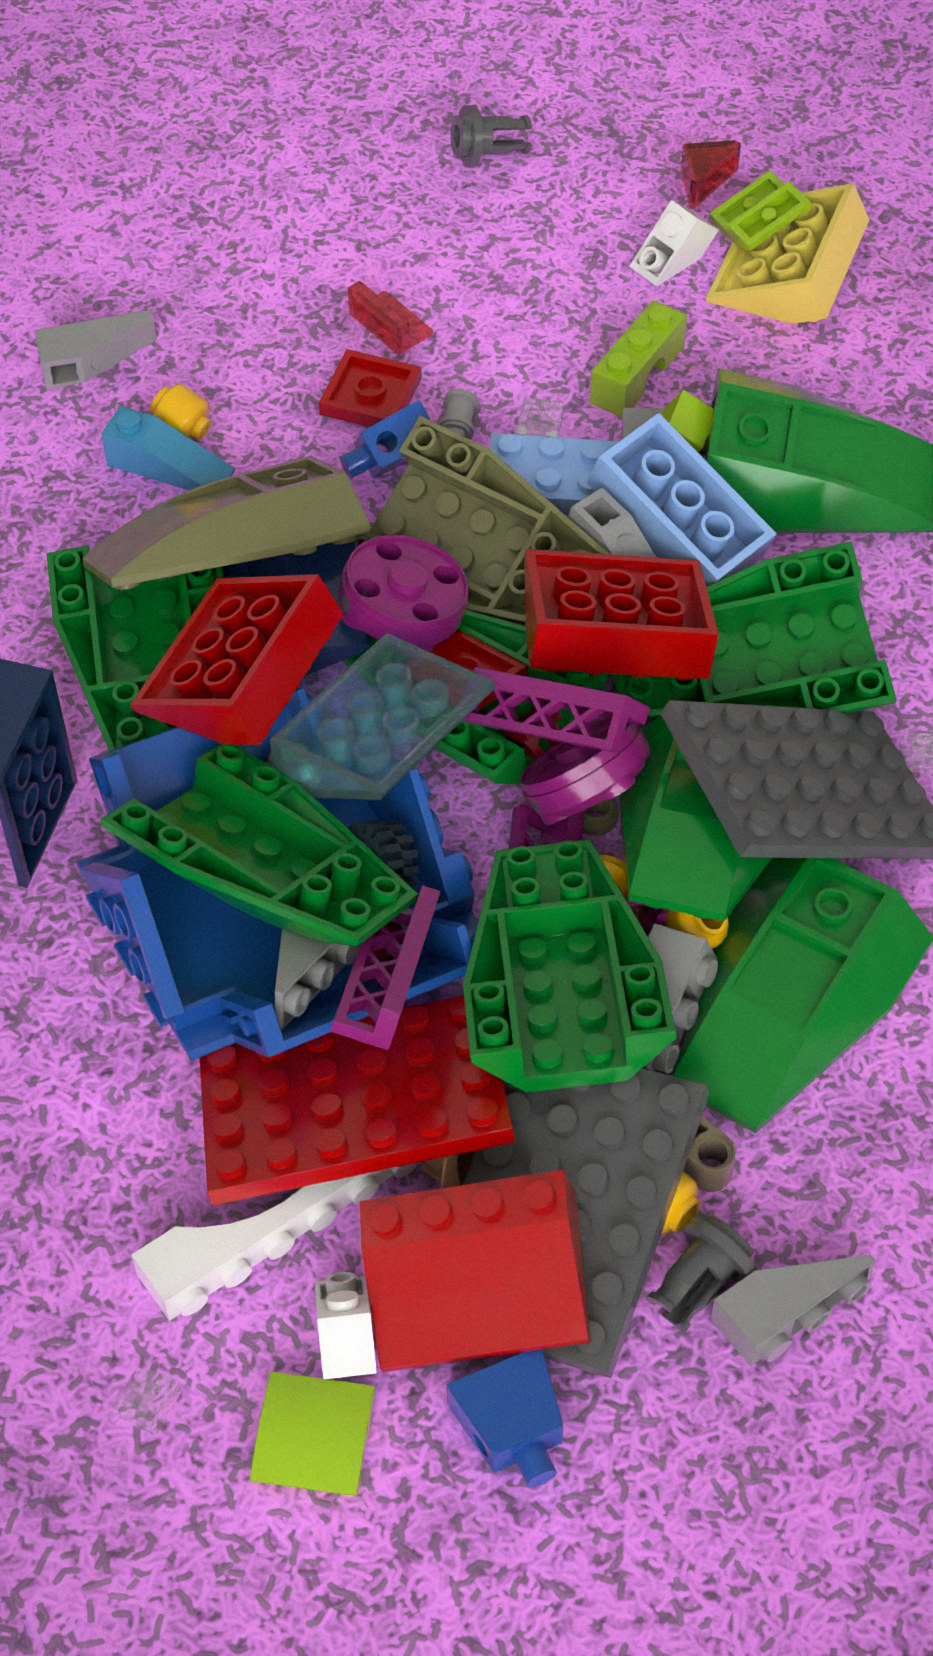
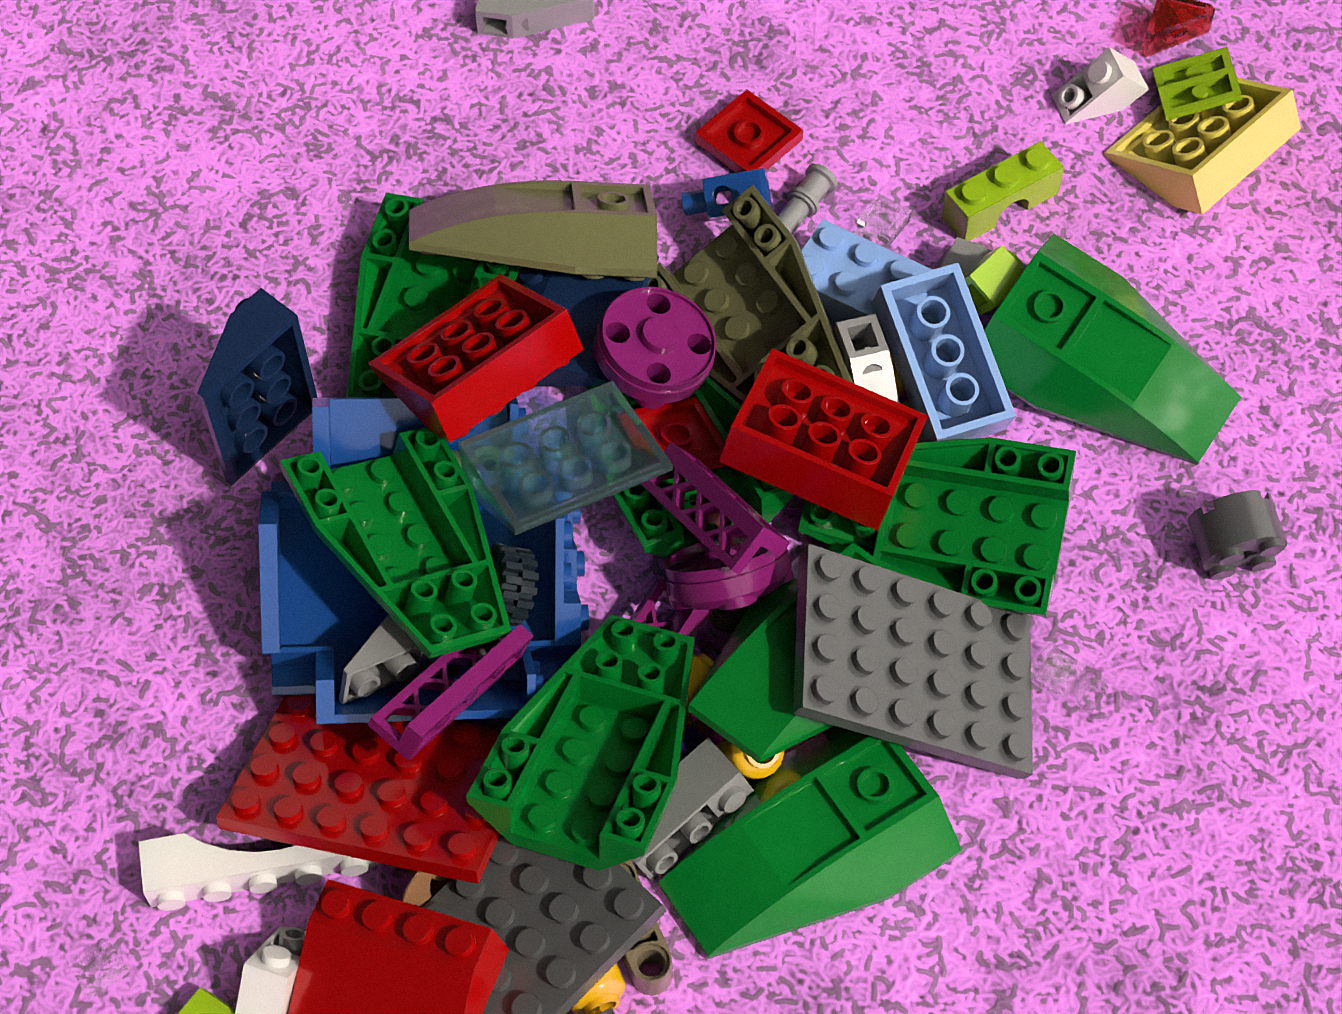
camera: 25 degrees right, 5 degrees up
dark azure slope [101,406,235,490] -> none
yellow head [149,384,212,441] -> none
clear red panel [348,281,433,355] -> none

